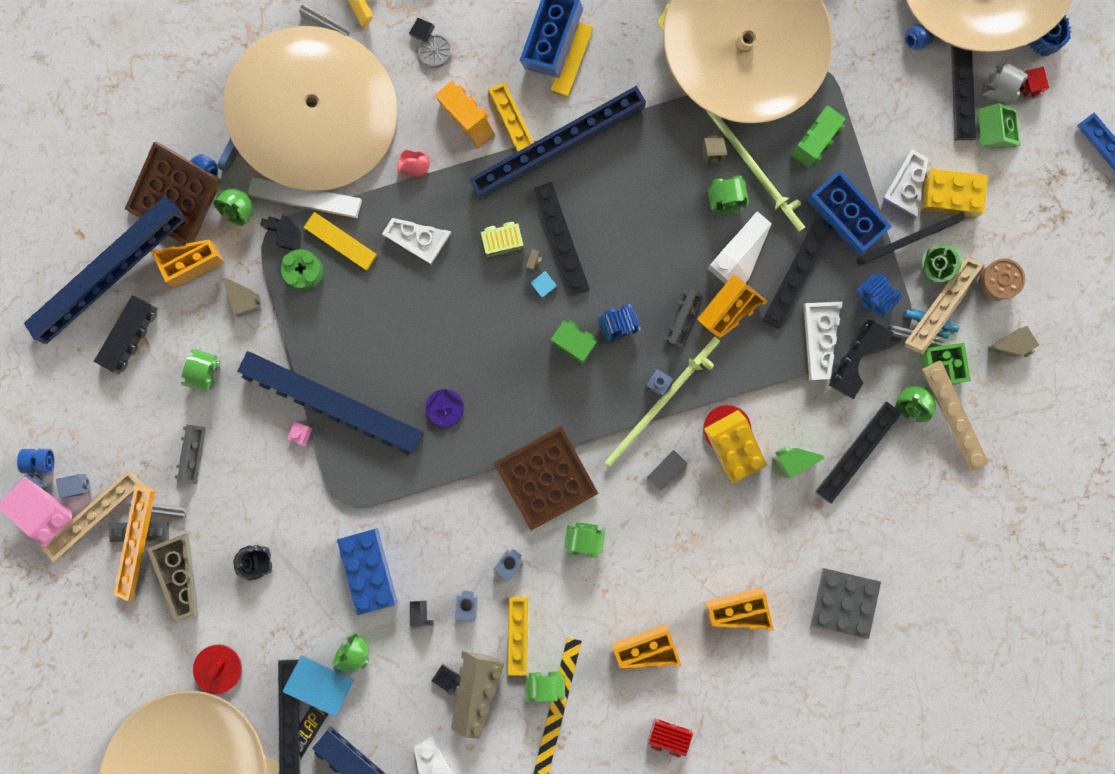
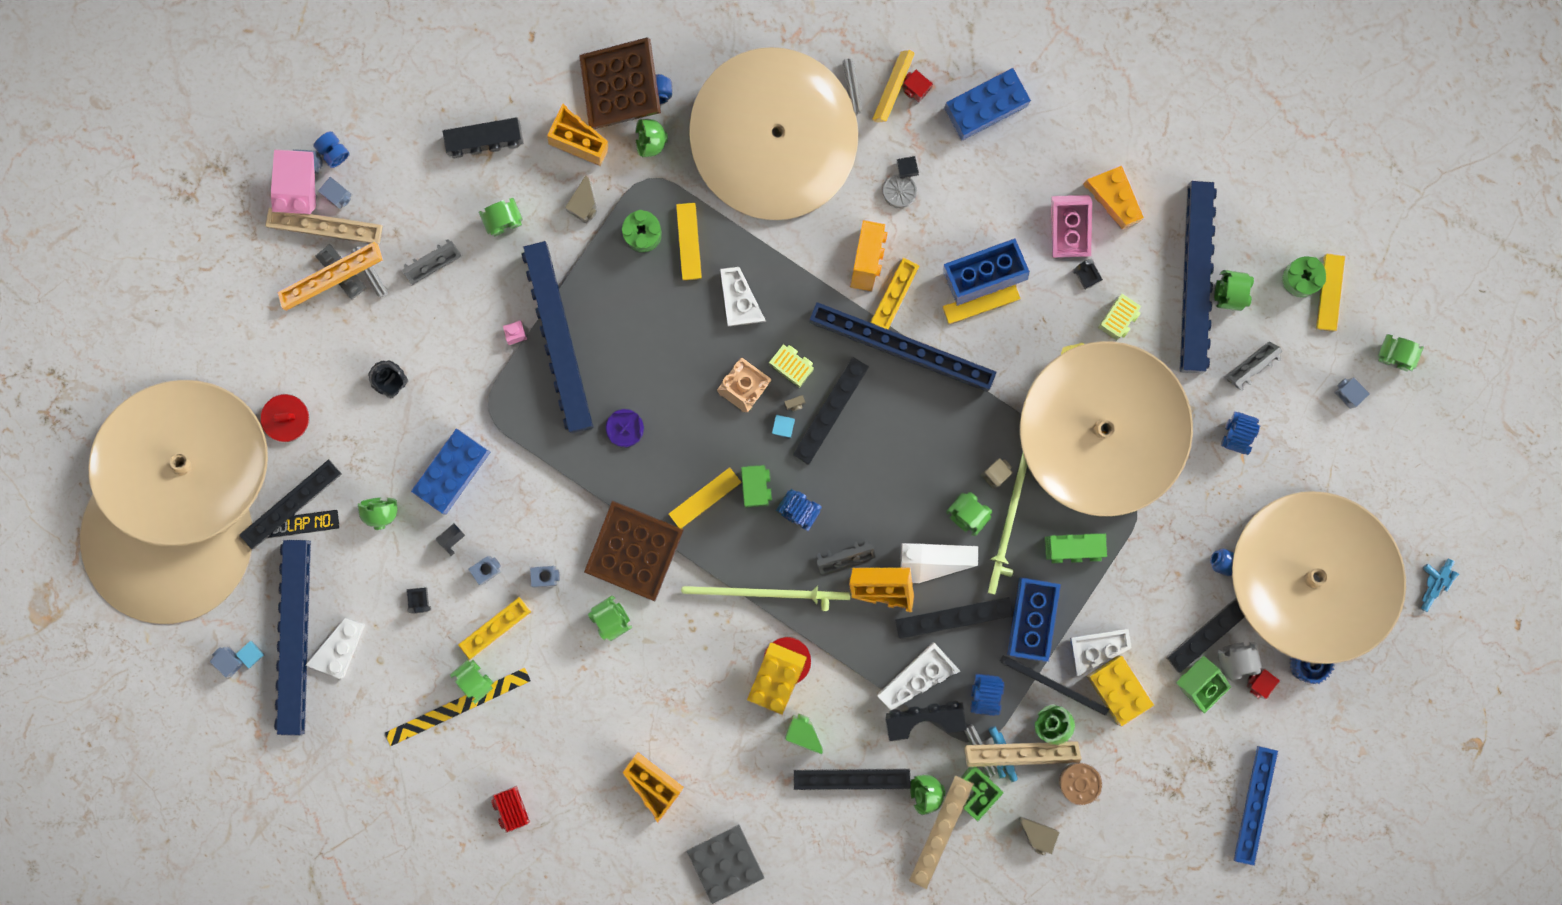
camera: 45 degrees right, 0 degrees up
dark blue brick [24,197,186,345] -> none
dark tan wedge [147,534,198,622] -> none
medium blue tile [218,138,238,172] -> none
white tile [248,177,362,218] -> none
black brick [260,215,301,251] -> none
dark azure tile [283,655,354,717] -> none
coral hair [397,149,430,178] -> none
dark tan wedge [451,651,505,739] -> none
light orange wedge [611,623,682,668] -> none
sand blue brick [645,369,673,397] -> none
dark grey tile [647,450,687,491] -> none
none -> yellow tile [669,467,742,528]
none -> light nougat slope [717,358,772,412]

